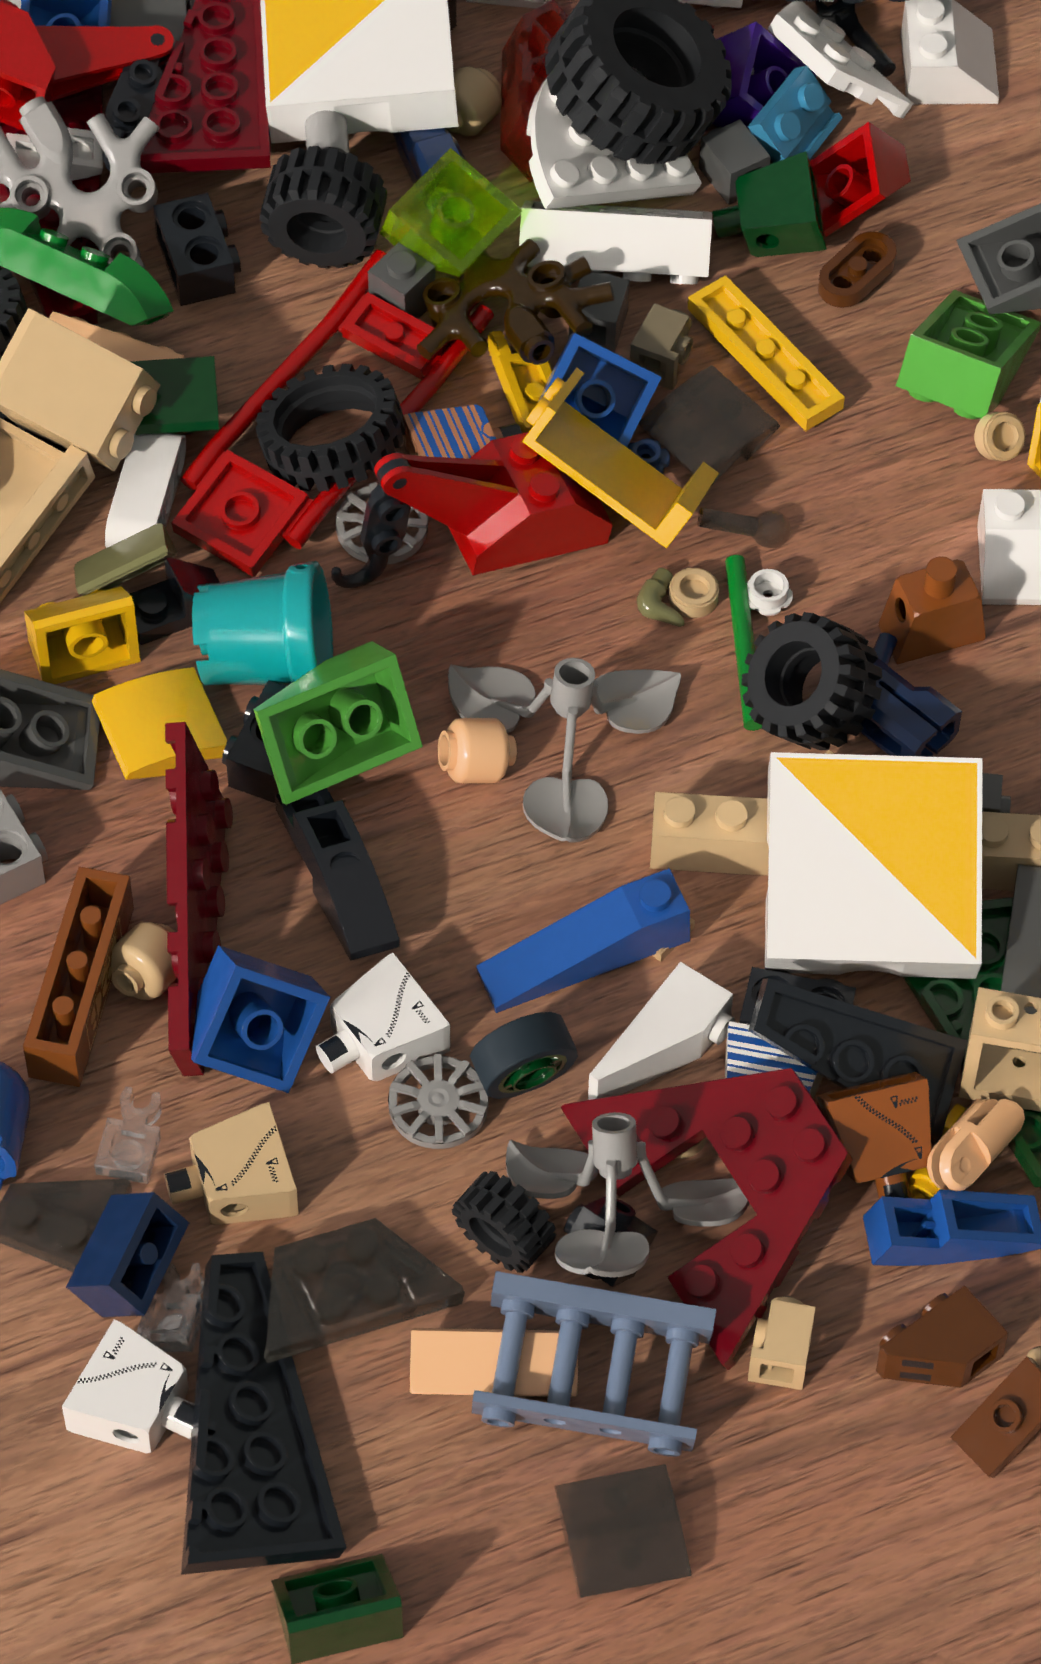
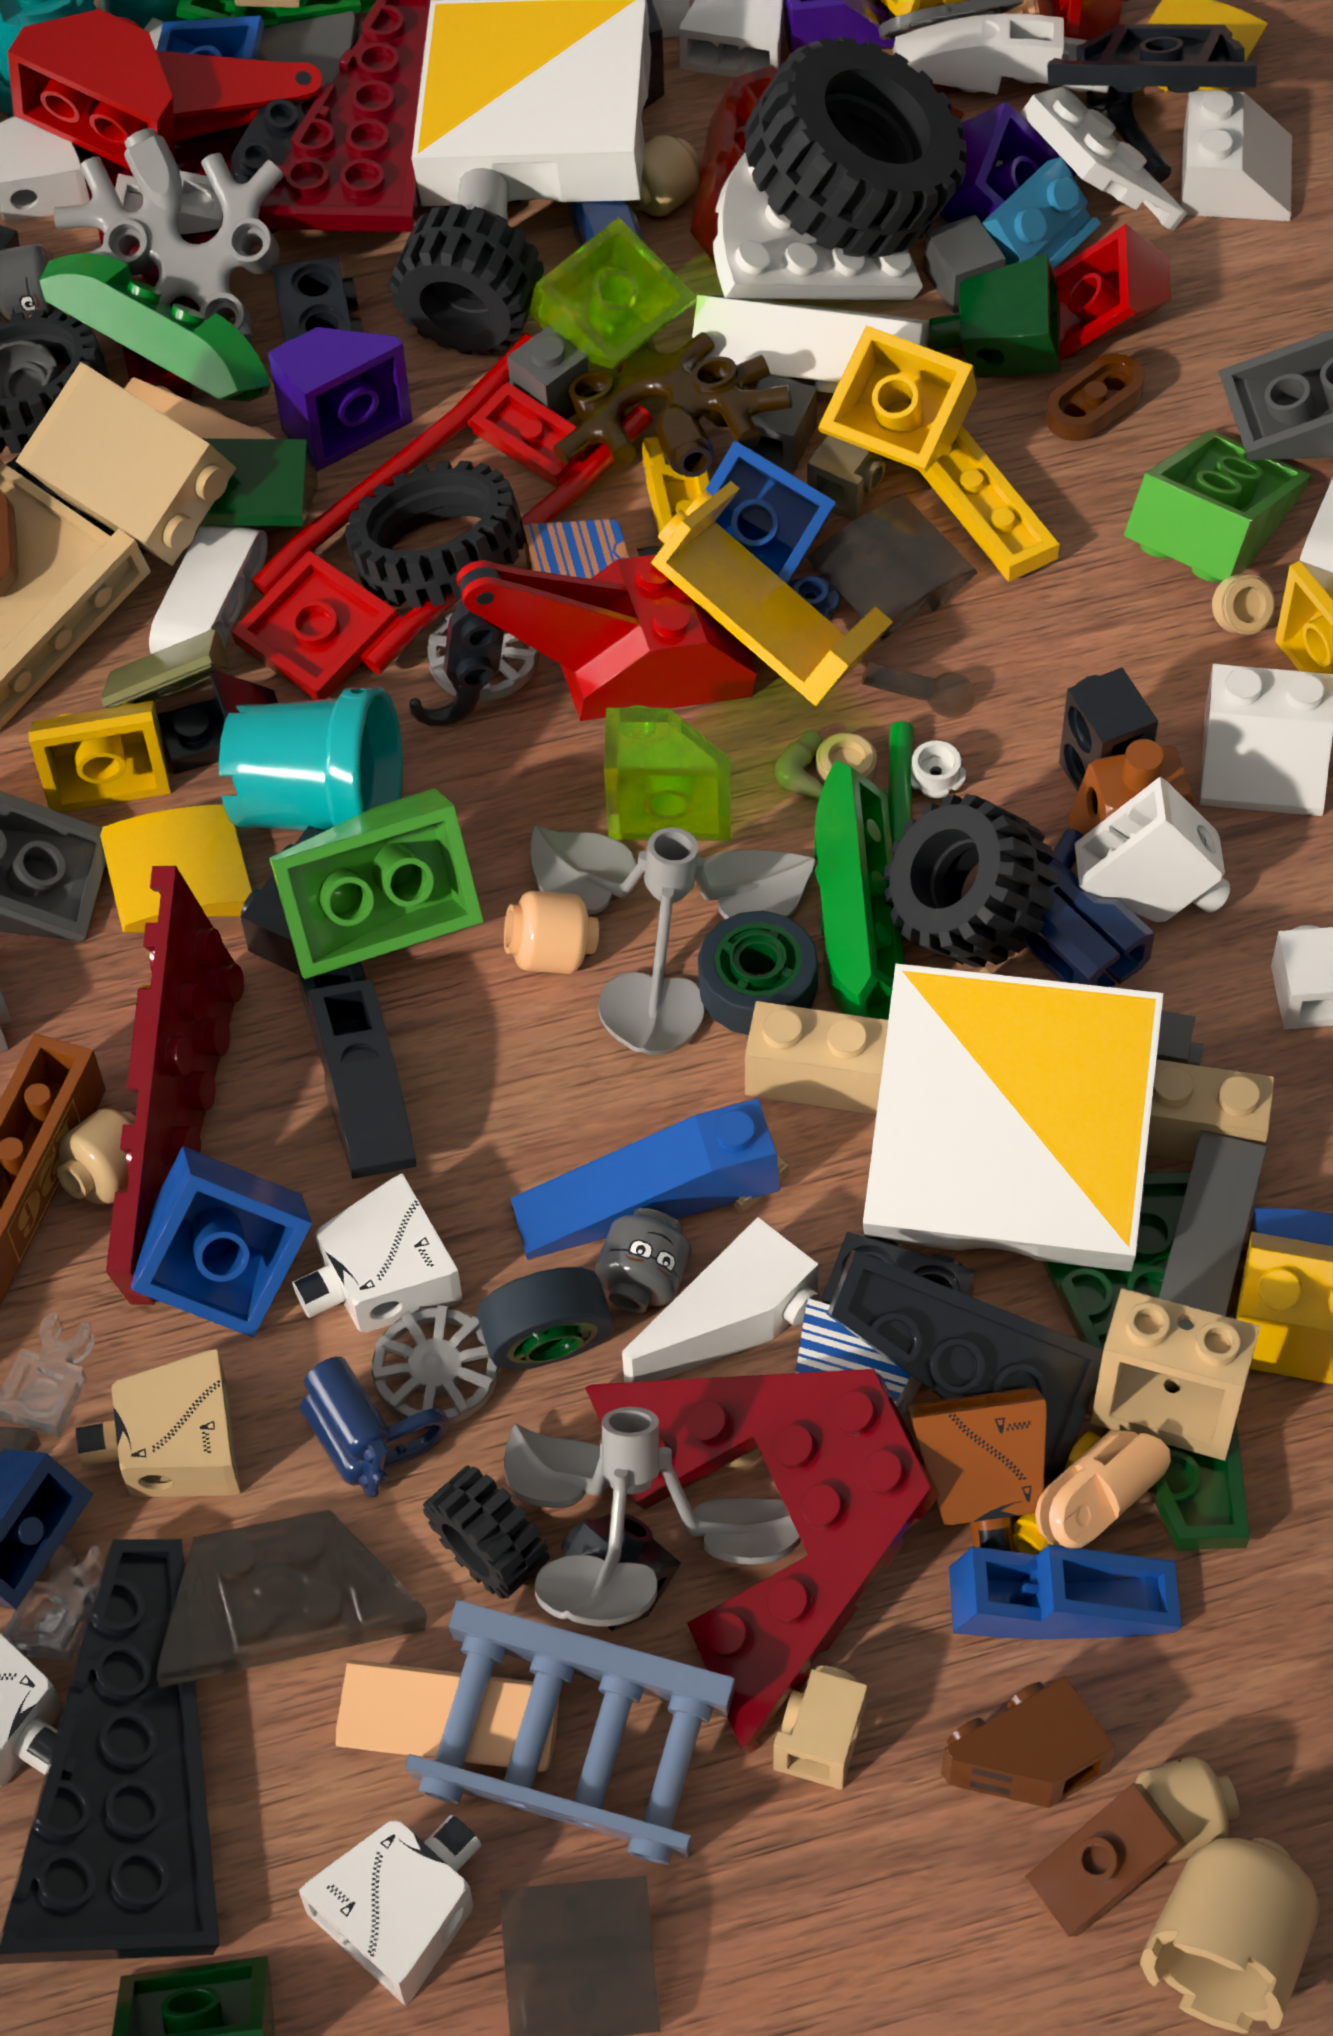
camera: 10 degrees right, 0 degrees up
none -> dark purple slope [268,327,413,472]
none -> white torso [299,1815,481,2006]
none -> dark blue piece [300,1357,449,1497]
none -> dark grey head [595,1208,692,1313]
none -> clear neon green slope [604,705,731,841]
none -> wheel [698,910,818,1035]
none -> green brick [814,760,905,1020]
none -> yellow slope [818,325,977,473]
none -> black brick [1059,667,1158,792]
none -> white torso [1075,777,1230,922]

